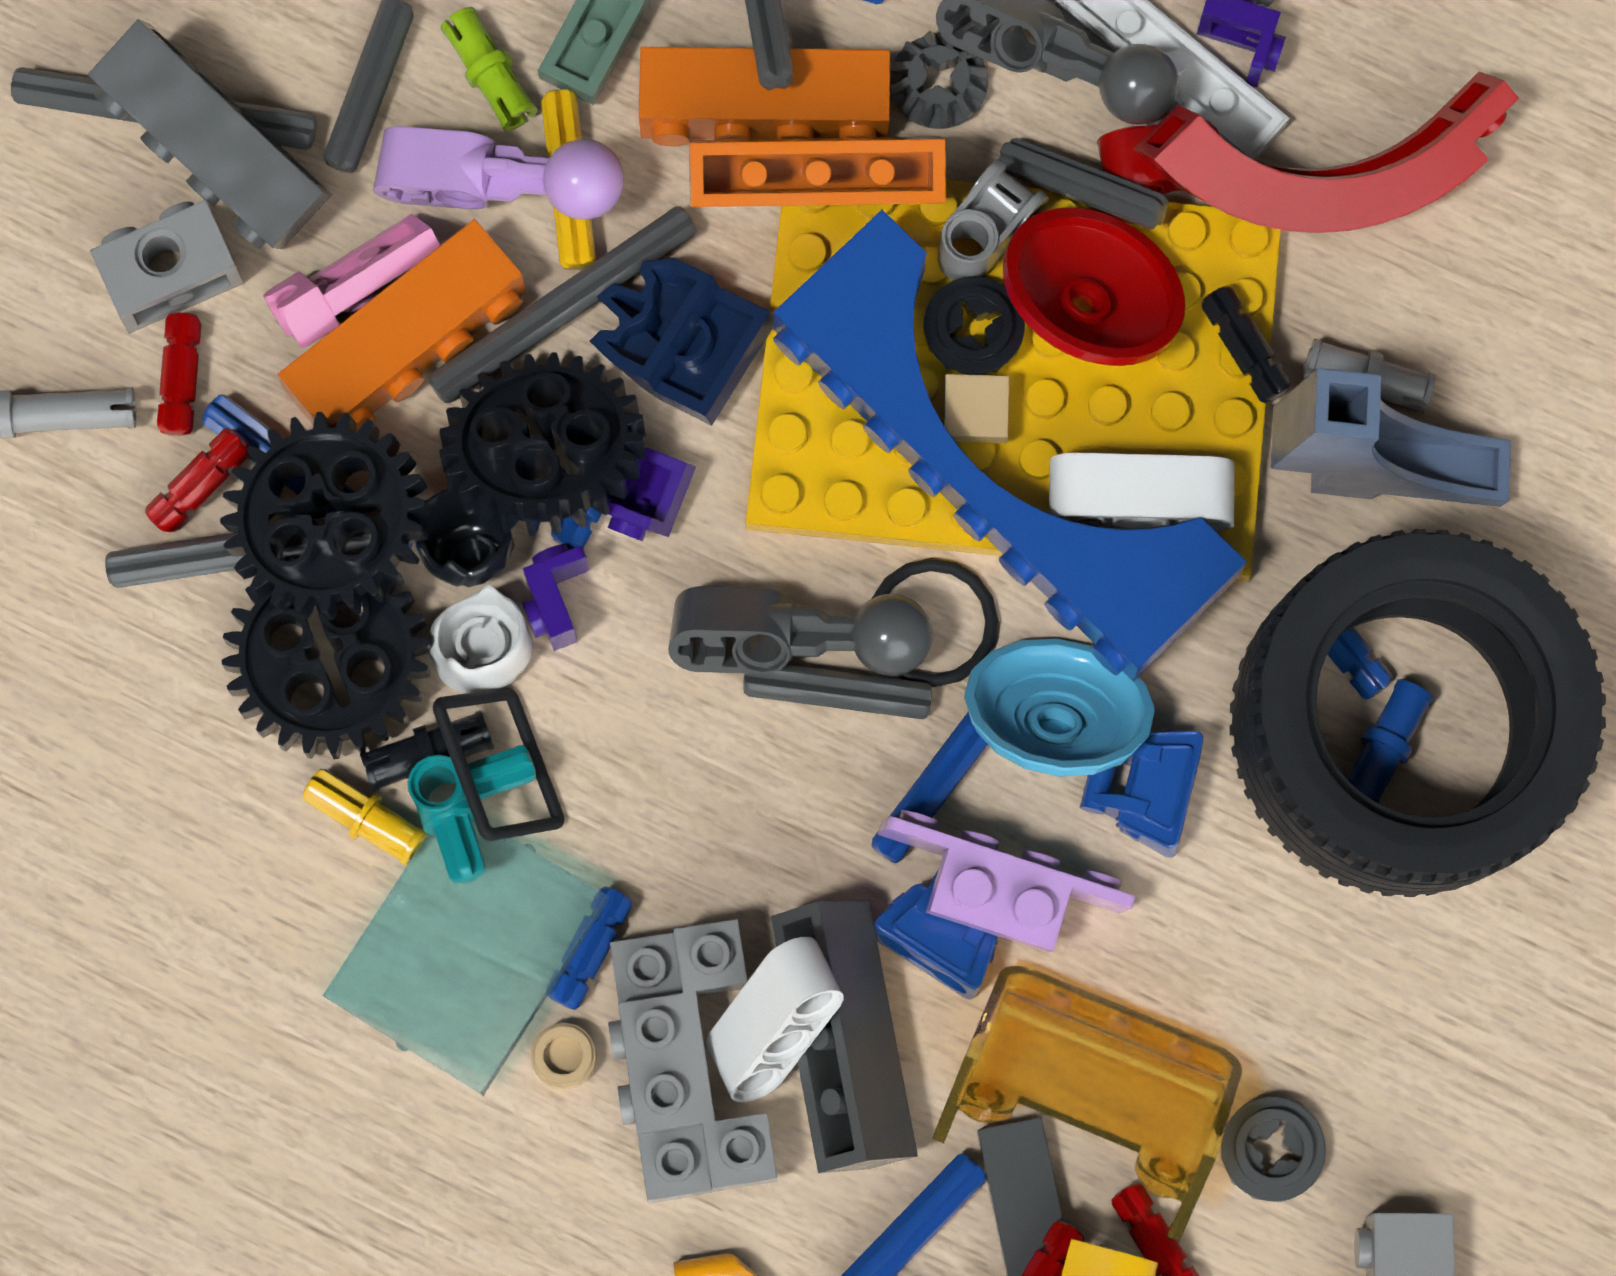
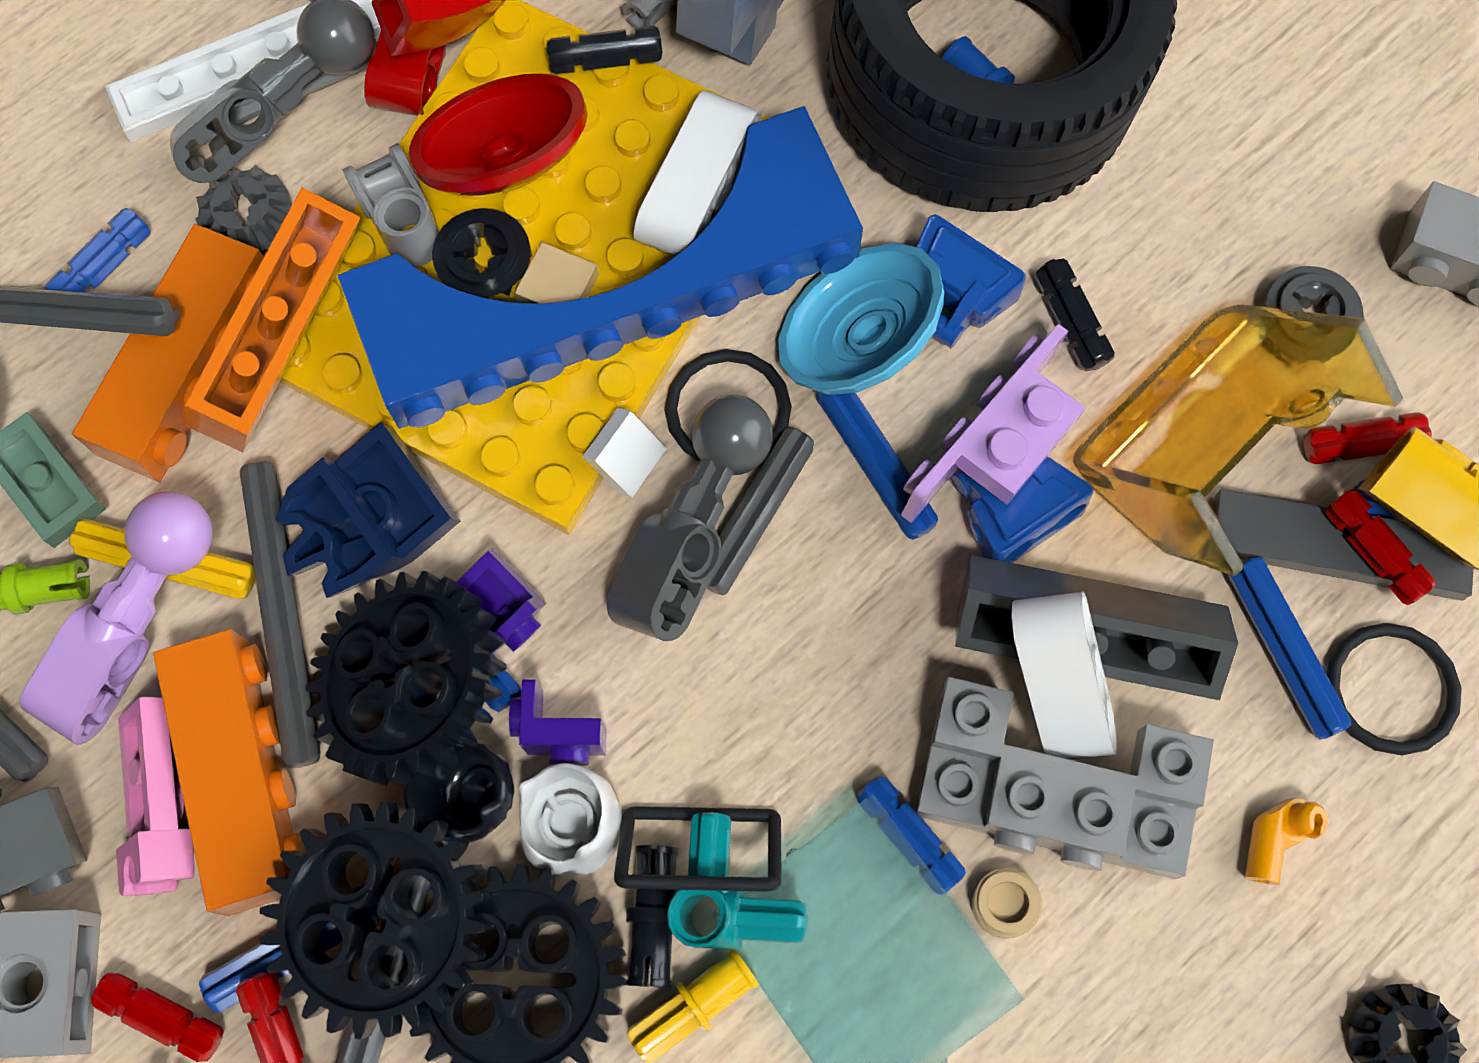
camera: 65 degrees left, 5 degrees down
dark grey axle [999,138,1168,230] -> none
none -> white tile [582,408,667,498]
none -> black axle [1035,258,1115,372]

